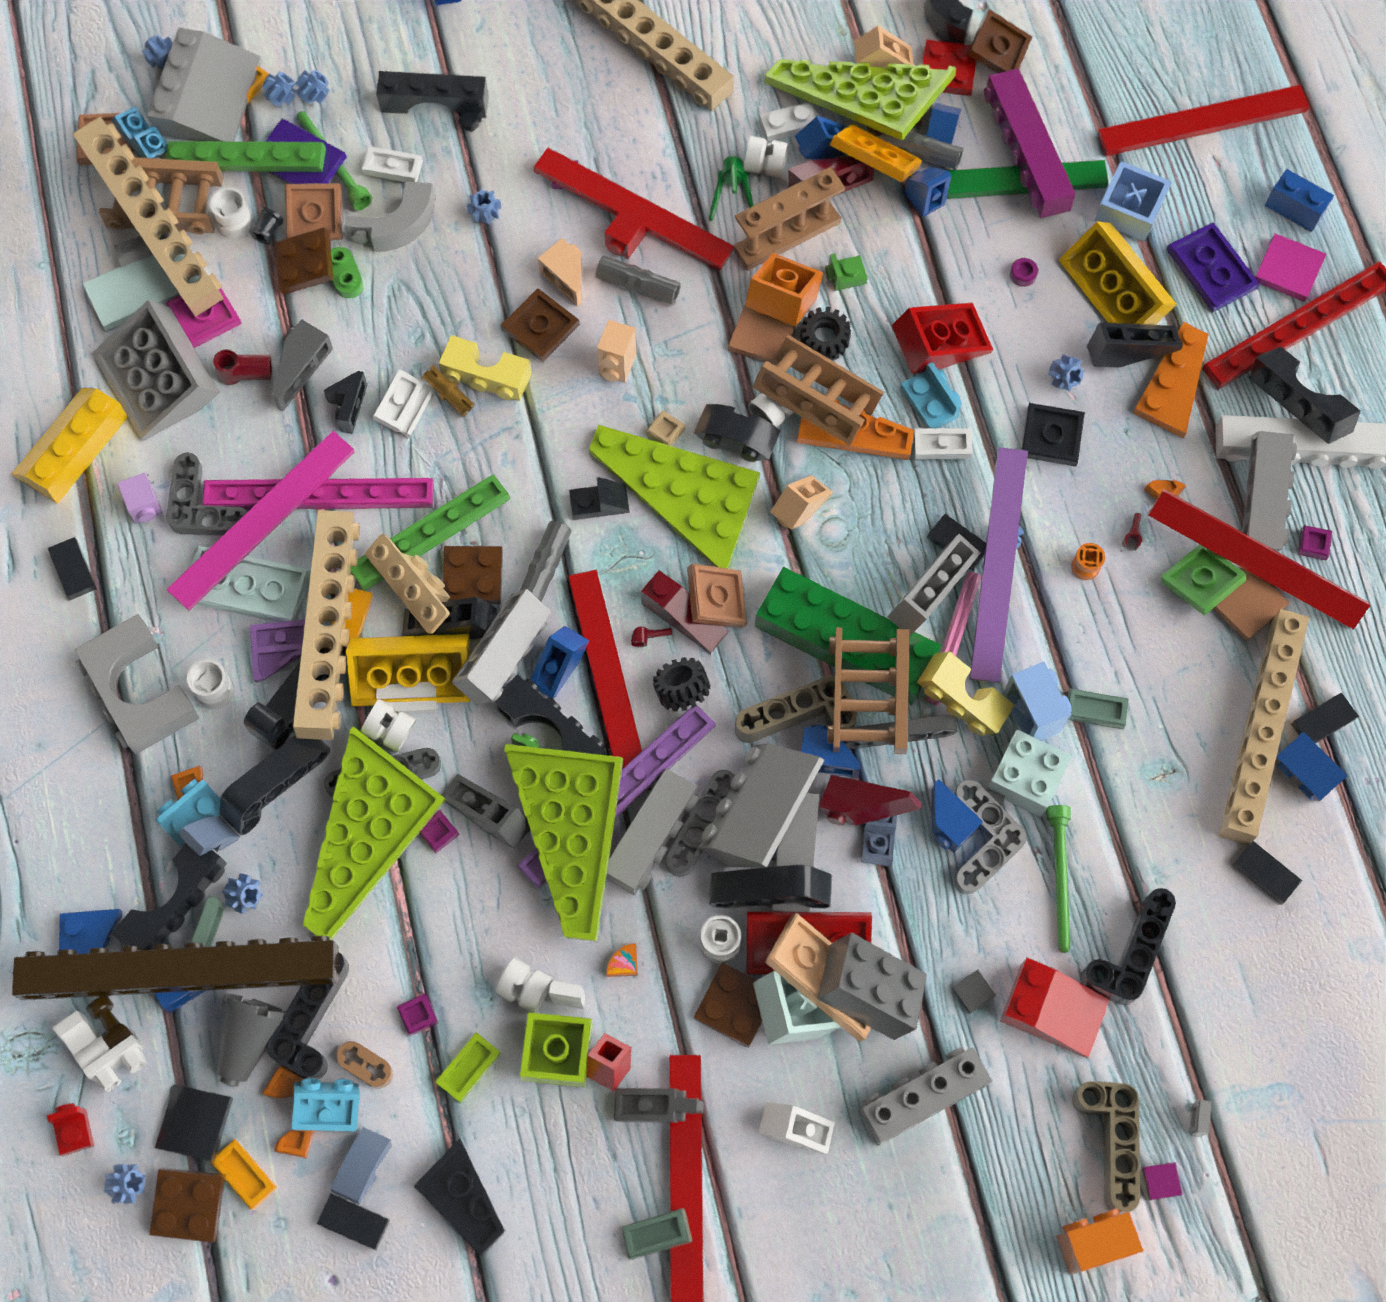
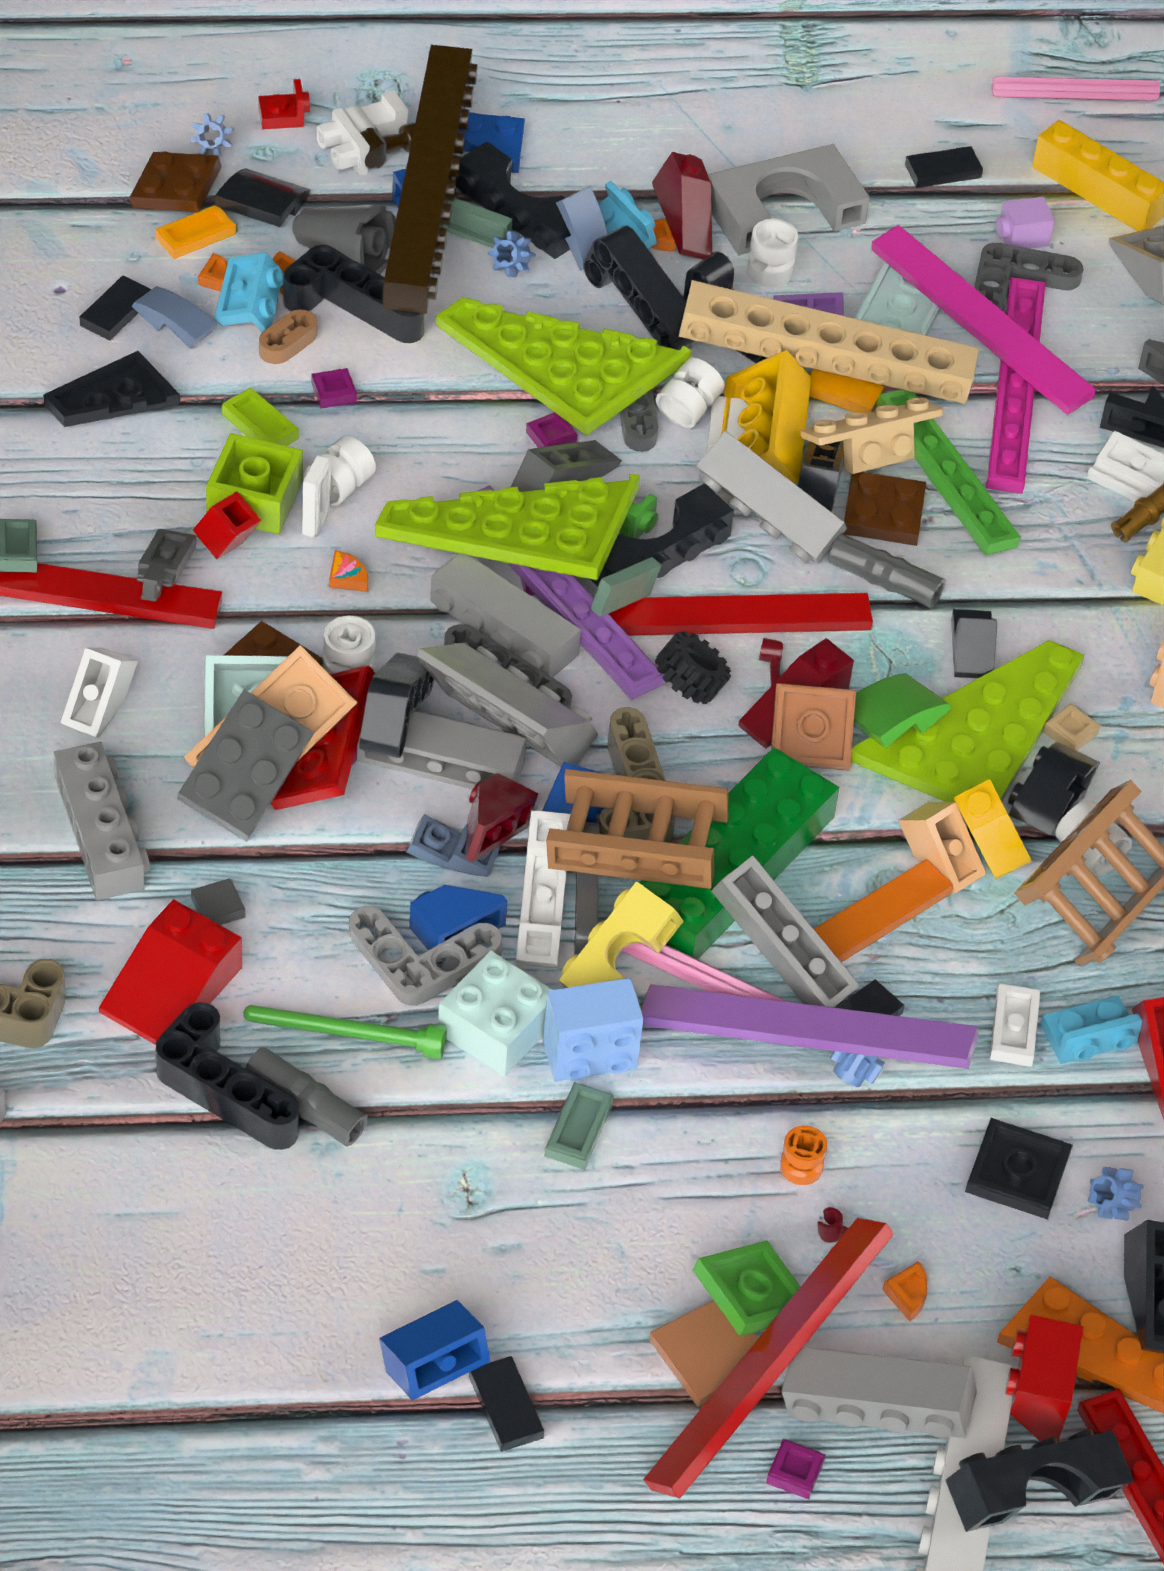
camera: 95 degrees right, 20 degrees down
blue slope [530,626,589,699] -> none
orange wing [797,399,914,460] -> none
tan brick [1218,609,1309,846] -> none
black tile [1232,841,1302,905] -> none
none -> dark grey axle [245,1047,368,1147]
none -> white slope [516,810,570,967]
none -> sand green tile [591,557,662,617]
none -> dark red slope [652,152,712,260]
none -> orange tile [814,859,953,963]
none -> bright green slope [854,673,952,748]
none -> yellow slope [953,779,1032,880]
none -> red slope [1005,1314,1084,1441]

